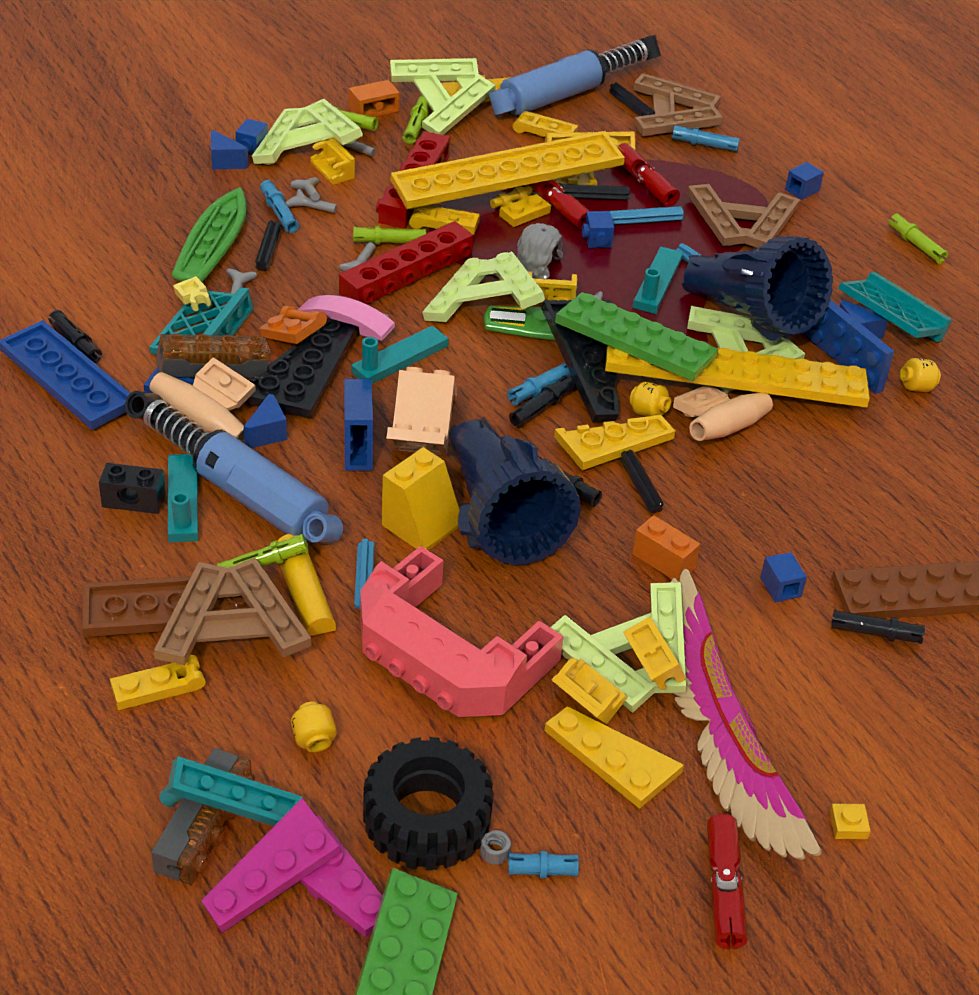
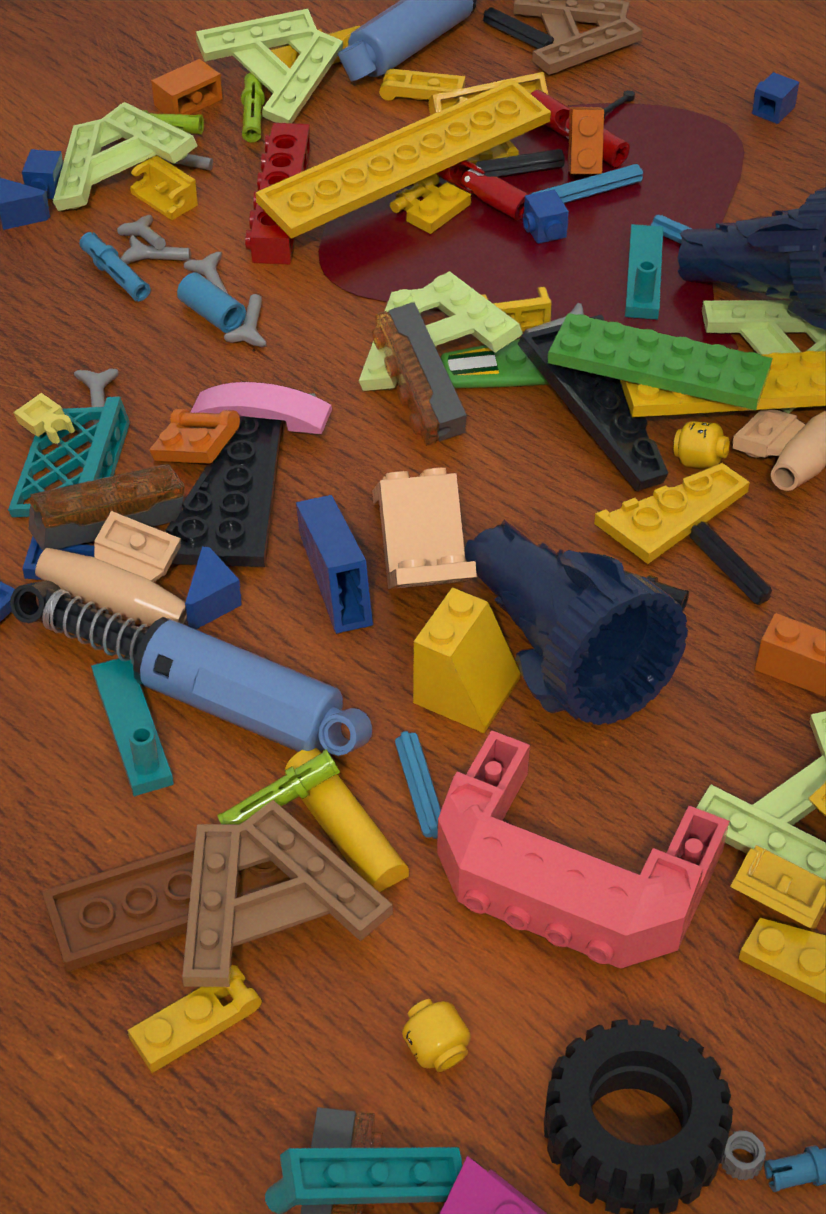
camera: 10 degrees left, 5 degrees up
black brick [99,463,166,514] -> none
bright green piece [172,187,247,282] -> none
black axle [255,220,281,271] -> none
red brick [339,221,473,304] -> none
teal piece [351,326,449,384] -> none
lime pin [353,225,426,245] -> none
yellow plate [409,205,479,235] -> none
dark azure pin [507,362,572,405] -> none
black pin [509,375,575,428] -> none
light grey hair [517,223,564,279] -> none
dark azure pin [672,125,740,152] -> none
medium nougat plate [687,184,800,249] -> none
none -> dark azure pin [177,272,246,333]
none -> light grey piece [184,252,228,294]
none -> piece [372,302,467,446]
none -> orange brick [568,107,604,174]
none -> black hinge [604,90,635,118]

